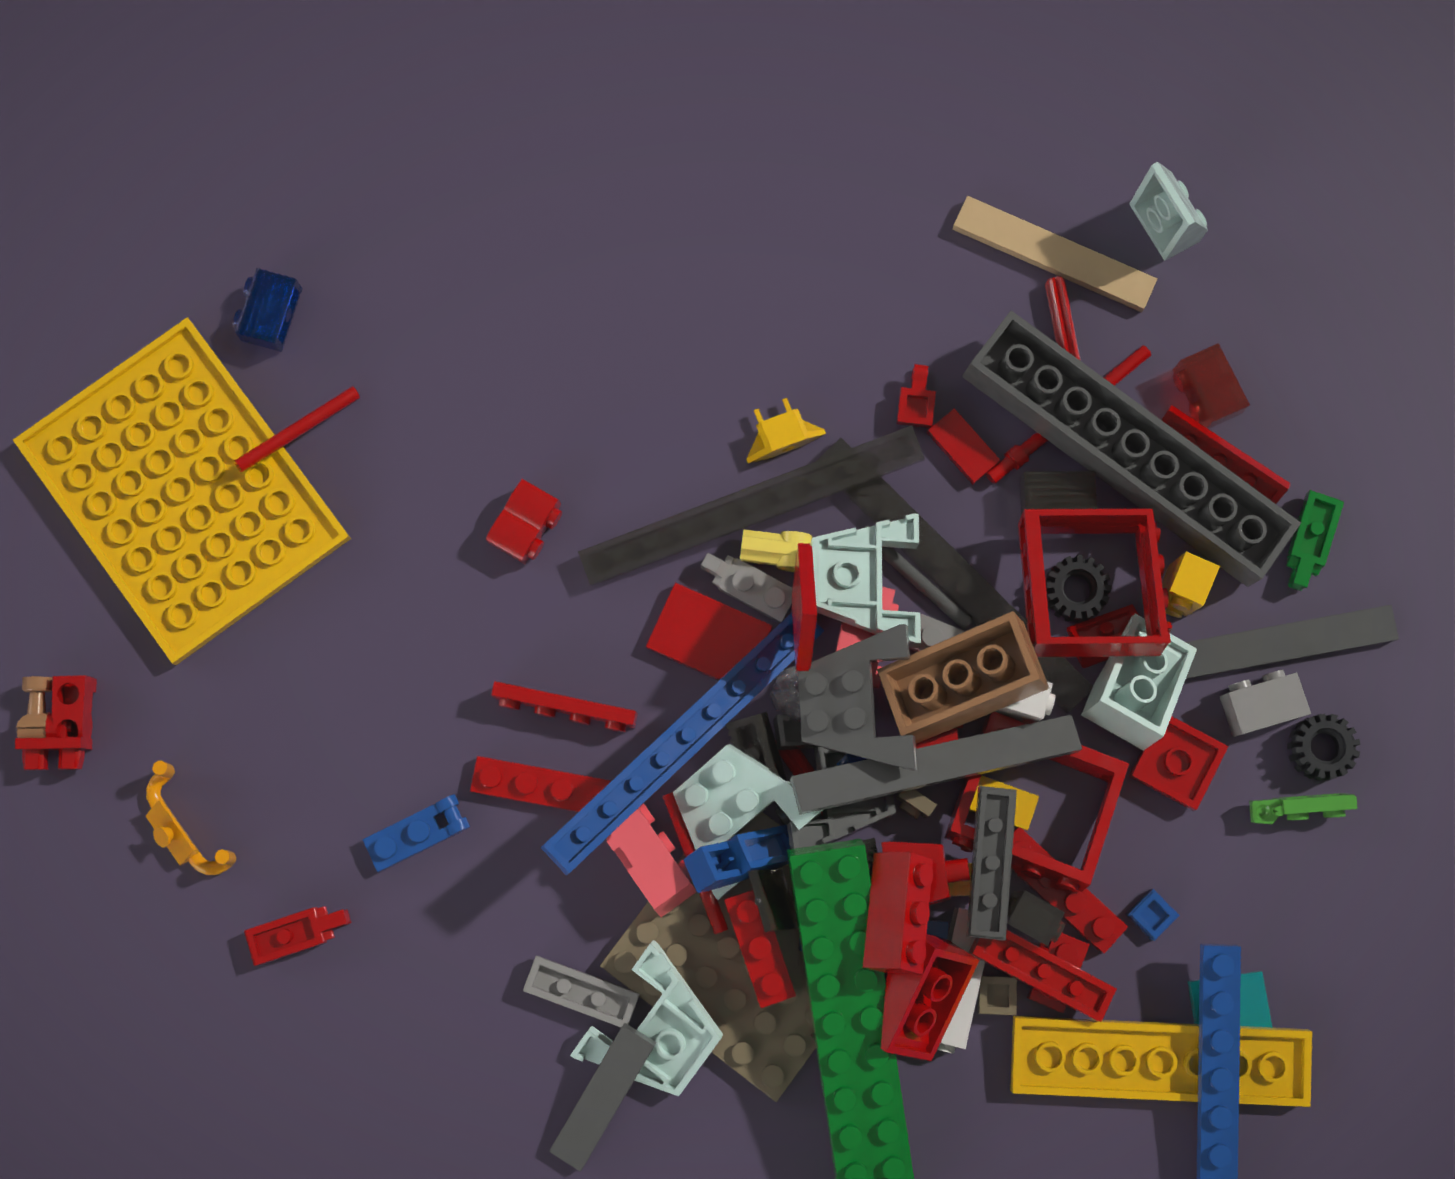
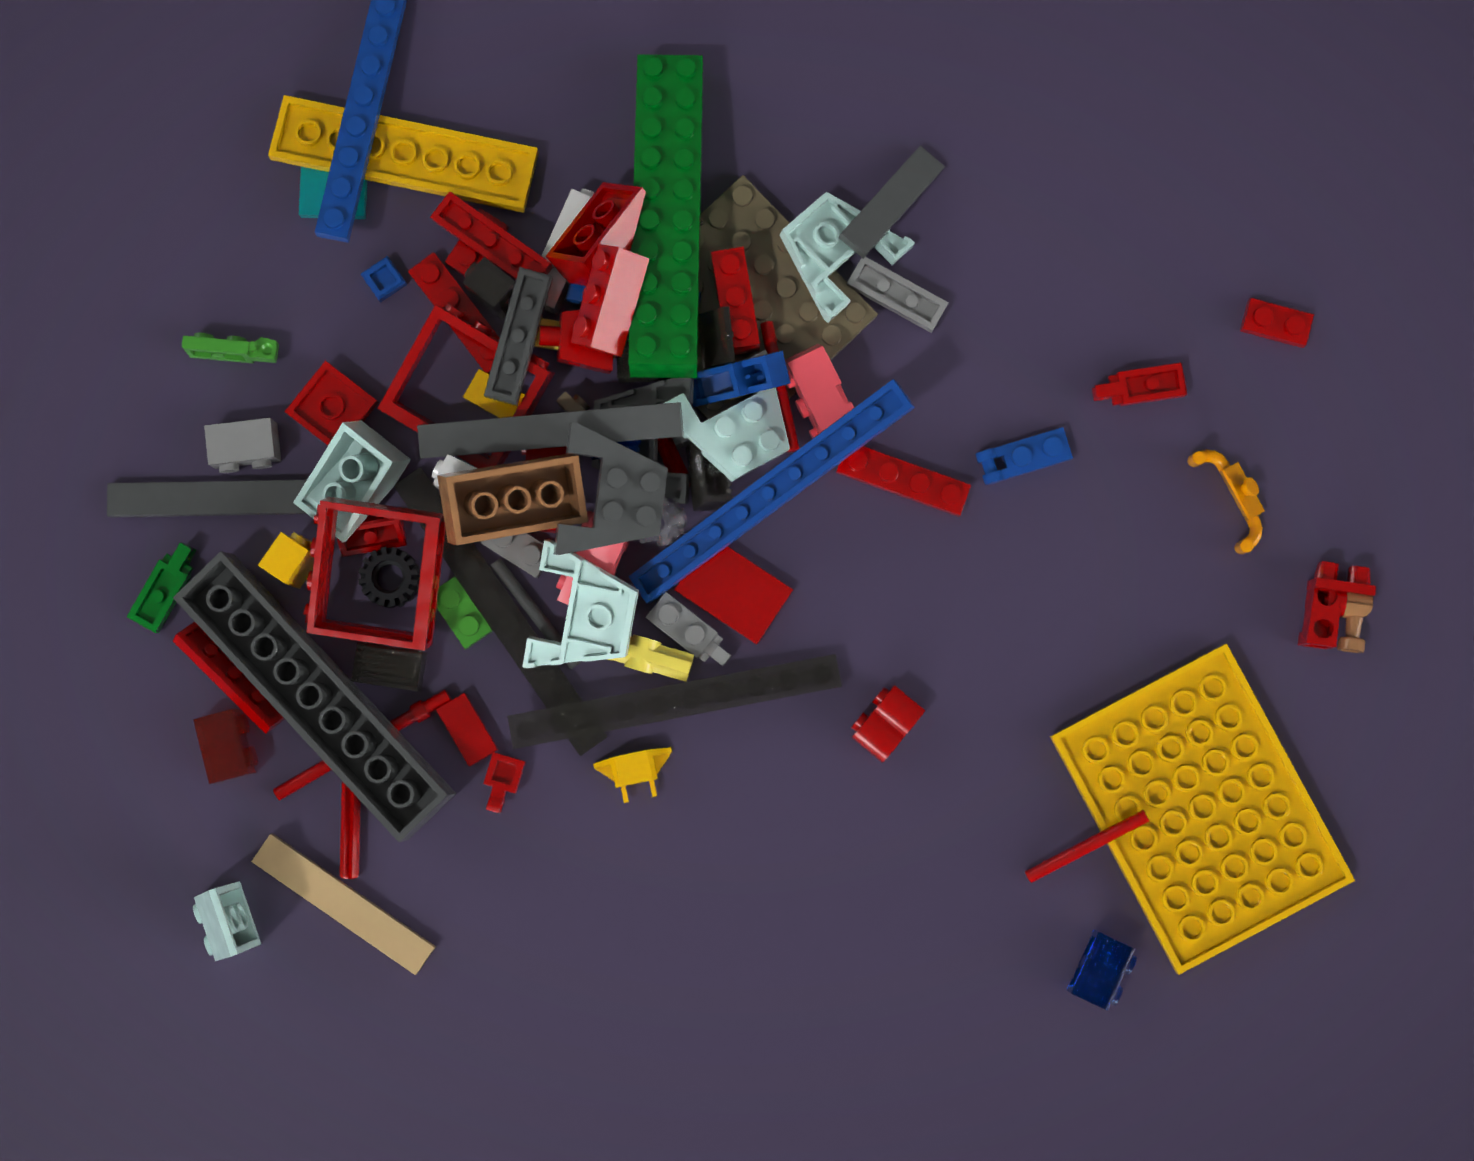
camera: 170 degrees left, 5 degrees up
red plate [491,681,638,733] -> none
red tile [791,543,817,671] -> none
dark tan plate [977,976,1017,1015] -> none
black tyre [1287,714,1360,781] -> none
none -> bright green plate [437,576,494,650]
none -> red plate [1240,298,1314,348]

